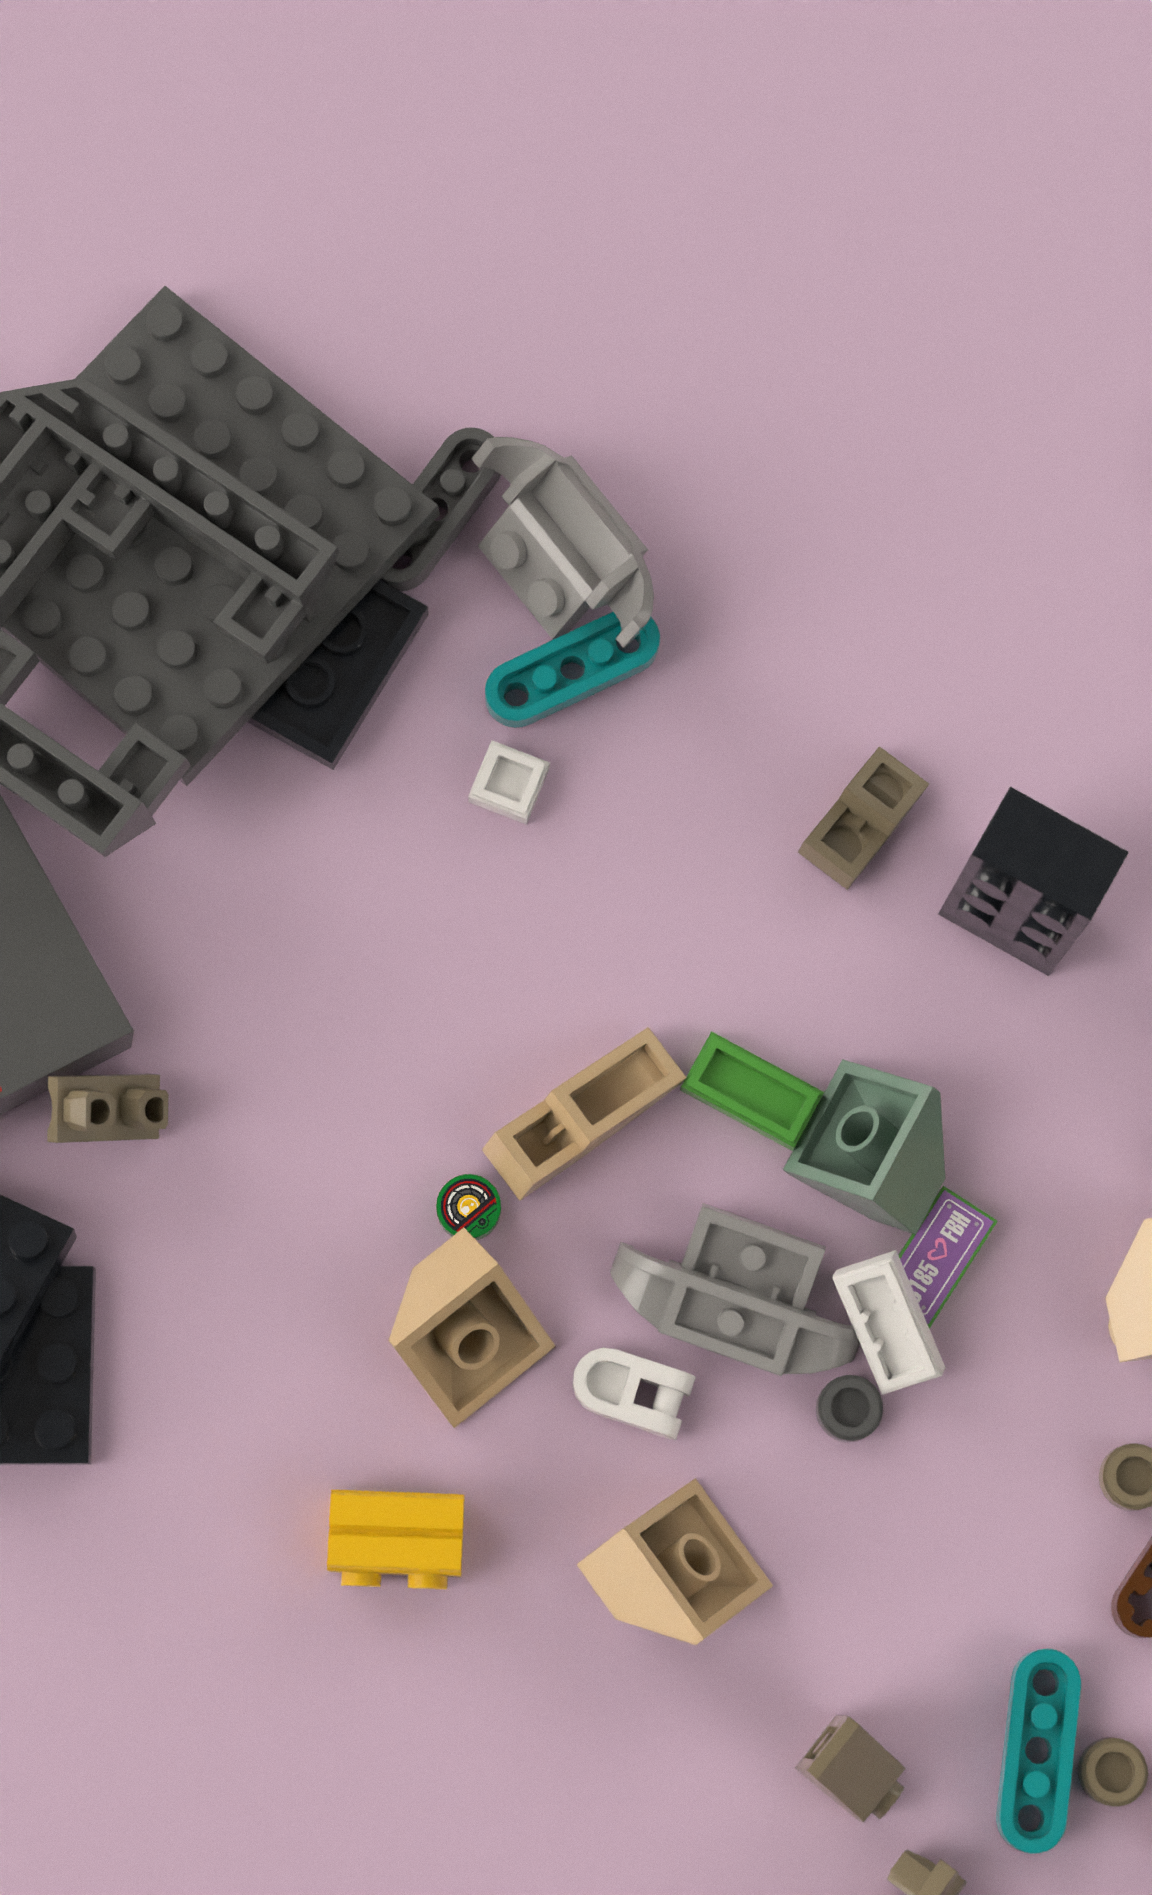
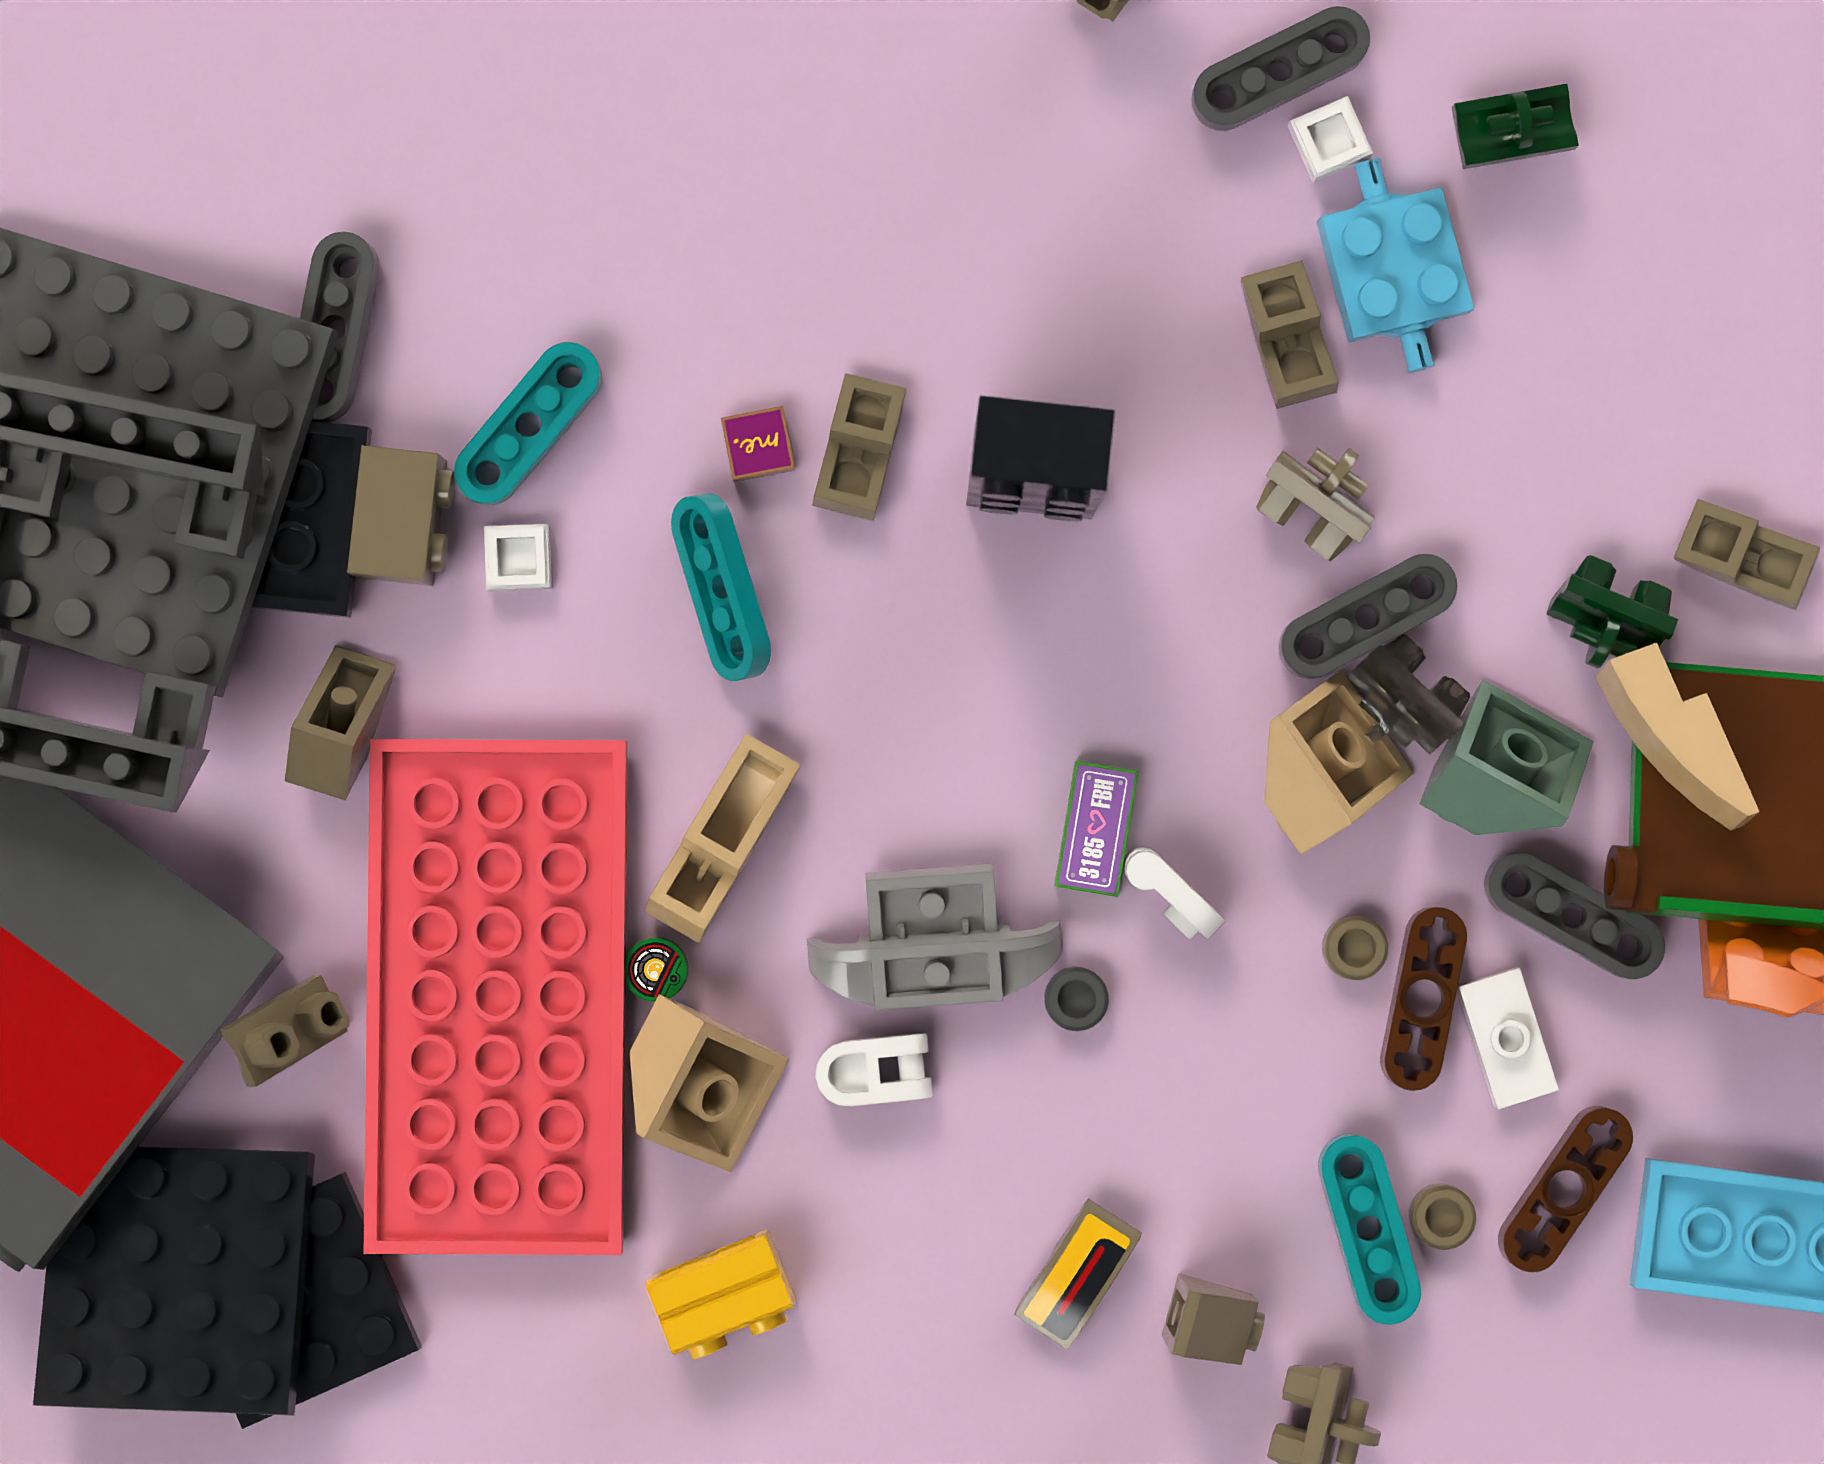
camera: 20 degrees left, 10 degrees up
light grey plate [472,437,654,648] -> none
tan slope [576,1478,773,1645] -> none
bright green tile [680,1031,824,1151] -> none
sand green slope [783,1059,945,1235] -> none
white plate [832,1250,946,1395] -> none
none -> dark tan slope [284,646,396,800]
none -> dark tan brick [347,445,455,586]
none -> coral plate [364,739,628,1255]
none -> teal plate [671,493,771,681]
none -> magenta tile [721,406,796,482]
none -> slope [1014,1198,1142,1349]
none -> white plate [1124,847,1226,940]

